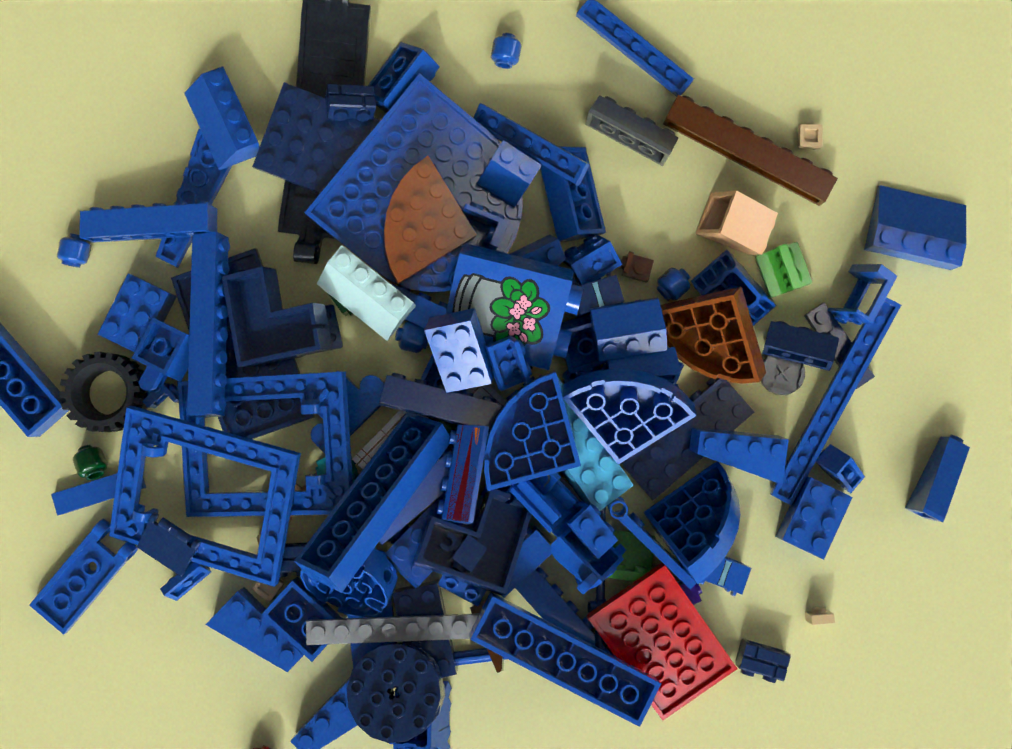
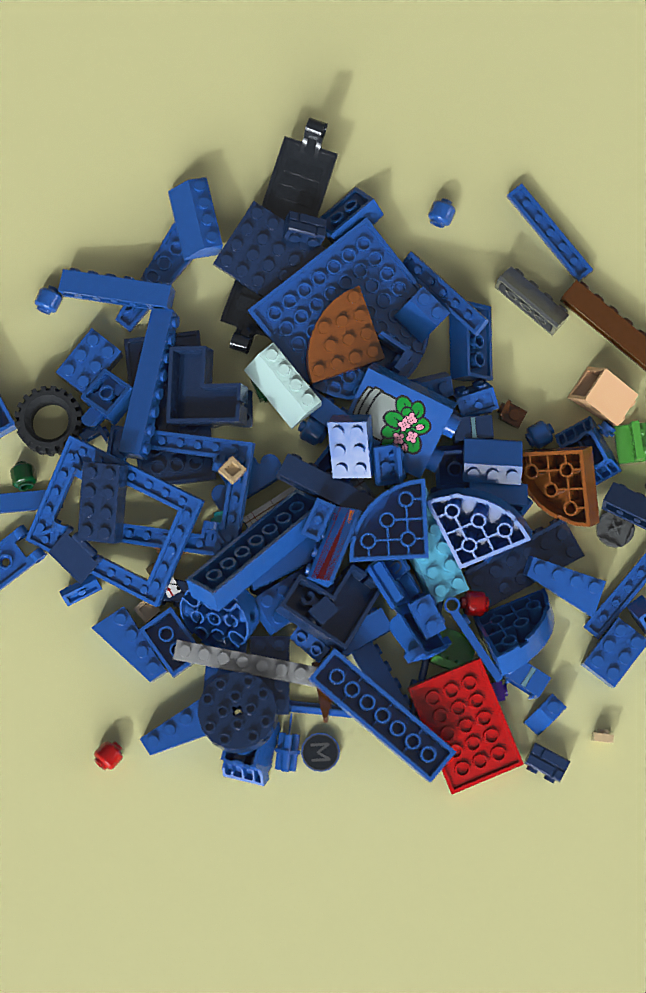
camera: 15 degrees right, 5 degrees down
none -> dark blue brick [77,461,128,544]
none -> white sticker [165,576,181,598]
none -> tan plate [218,456,246,485]
none -> blue piece [275,713,300,772]
none -> blue tile [301,498,336,542]
none -> black tile [301,733,340,772]
none -> red head [459,591,489,616]
none -> blue slope [524,694,567,736]
none -> blue plate [597,420,616,437]

